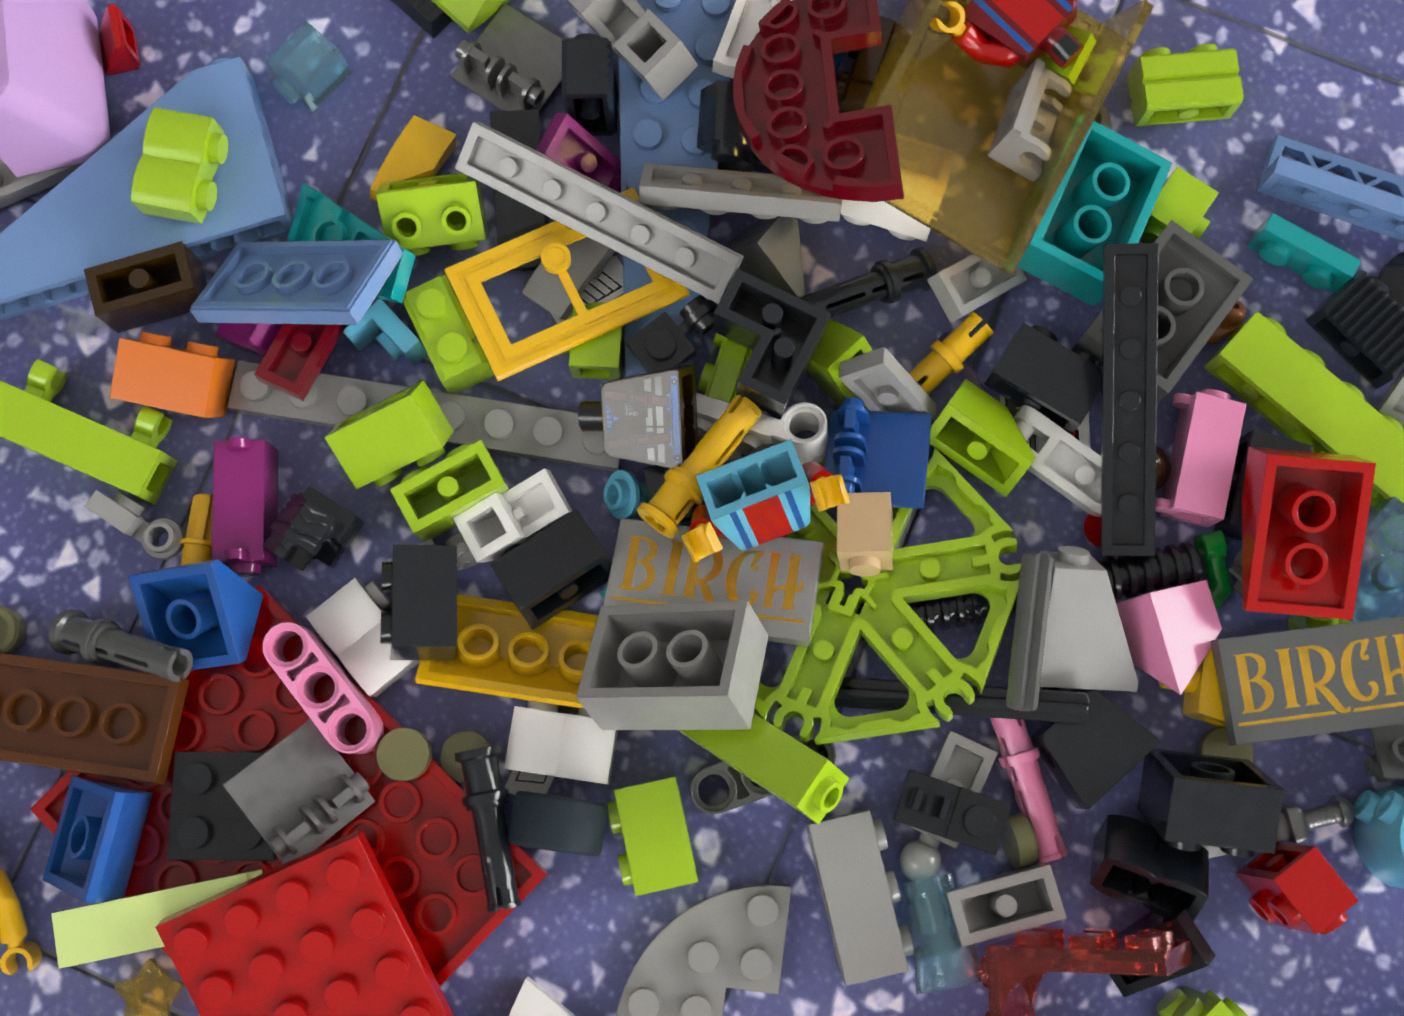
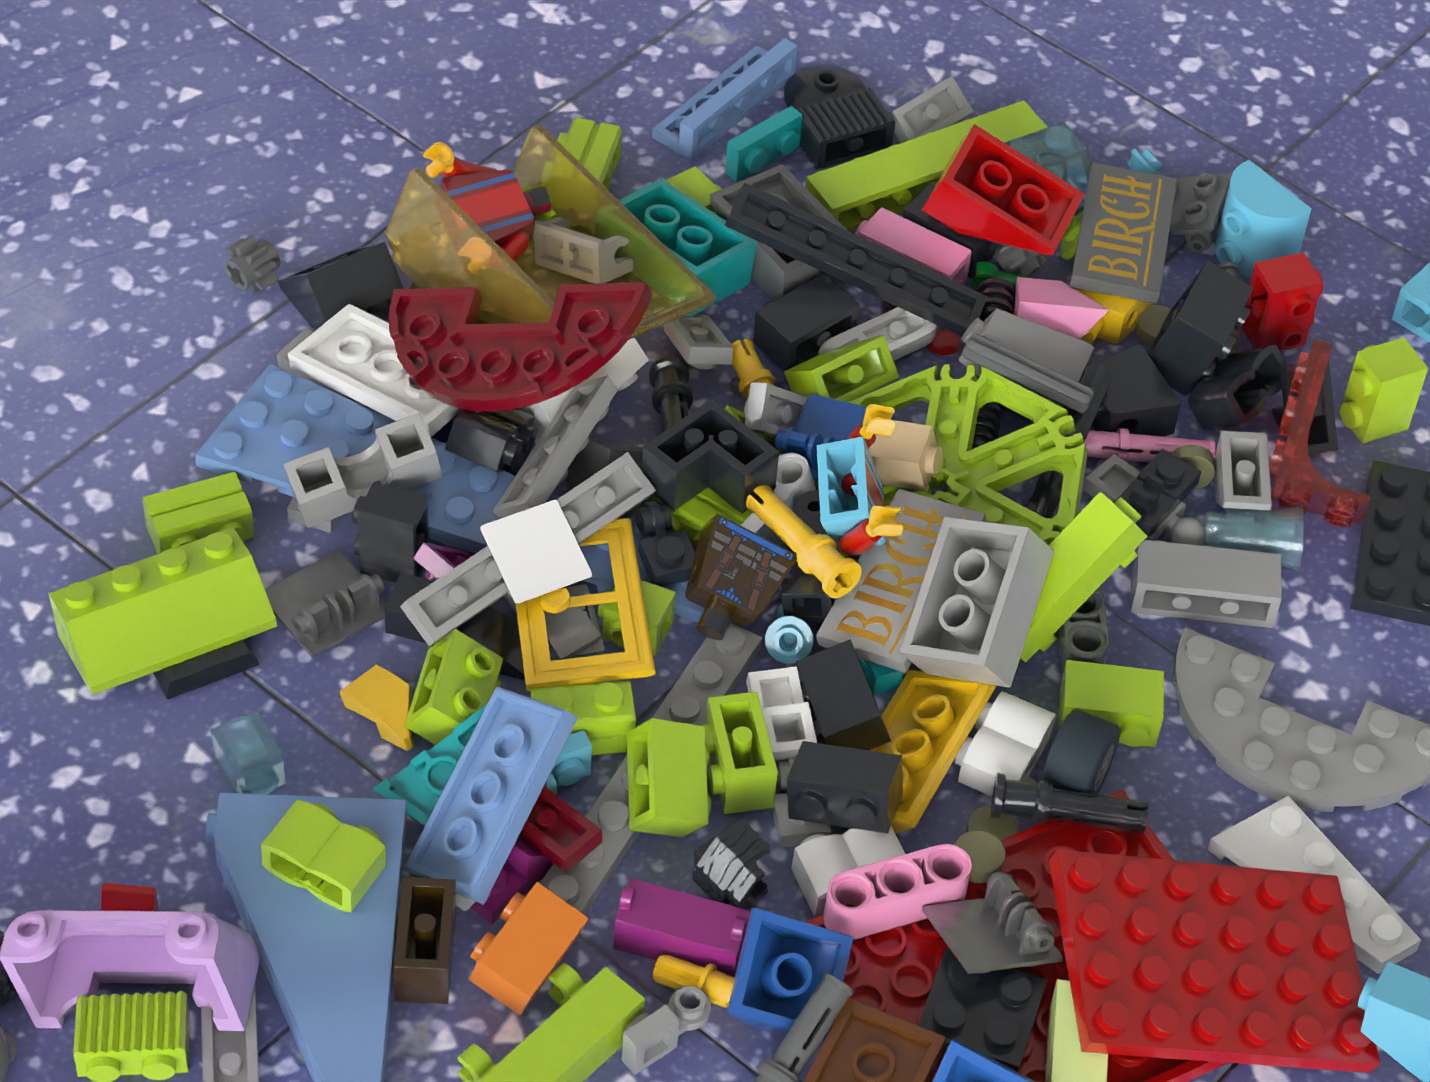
camera: 75 degrees left, 30 degrees down
none -> white sticker [480,500,592,604]

